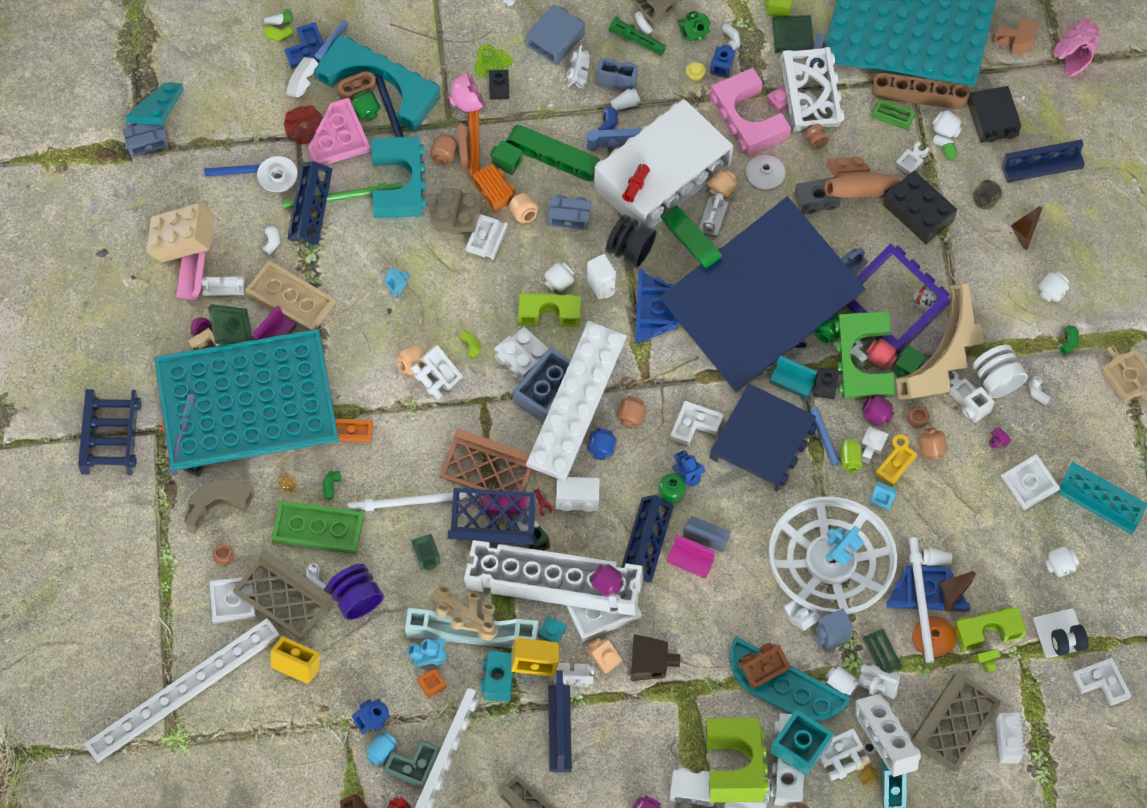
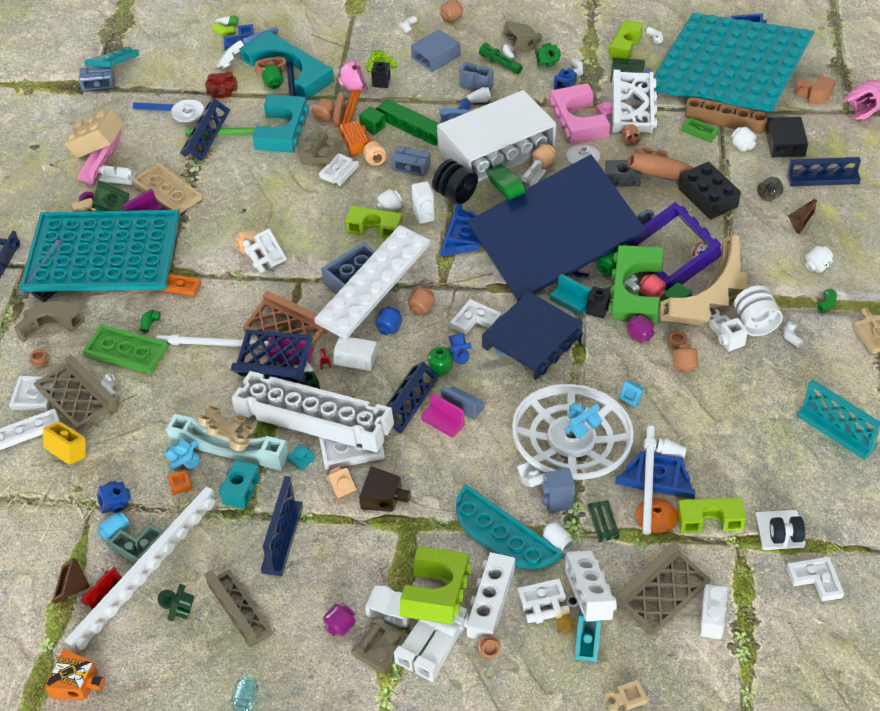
camera: 15 degrees right, 15 degrees down
white arm [262,226,281,256] -> none
clear yellow plate [278,472,297,492] -> none
bright pink plate [307,98,371,165] -> none
dark purple wheel [327,564,384,620] -> none
medium azure tile [384,267,410,297] -> none
clear green brick [411,534,440,571] -> none
lime arm [460,330,481,359] -> none
white plate [494,327,548,381] -> none
yellow brick [511,637,559,677] -> none
white hinge [549,663,594,687] -> none
white hinge [566,45,591,88] -> none
magenta head [590,564,624,597] -> none
red pin [622,164,650,203] -> none
light yellow plate [686,62,706,81] -> none
dark orange bracket [737,642,791,689] -> none
teal brick [770,709,834,777] -> none
medium blue bar [810,408,840,466] -> none
lime brick [840,439,863,472] -> none
white hips [858,664,900,699] -> none
white plate [861,426,888,464] -> none
yellow hinge [875,434,918,487] -> none
white plate [895,142,929,175] -> none
arm [933,135,957,160] -> none
reddish brown slope [940,571,976,613] -> none
lime tile [972,649,1000,672] -> none
magenta tile [989,427,1011,448] -> none
white tile [1001,454,1060,511] -> none
white head [1045,546,1079,577] -> none

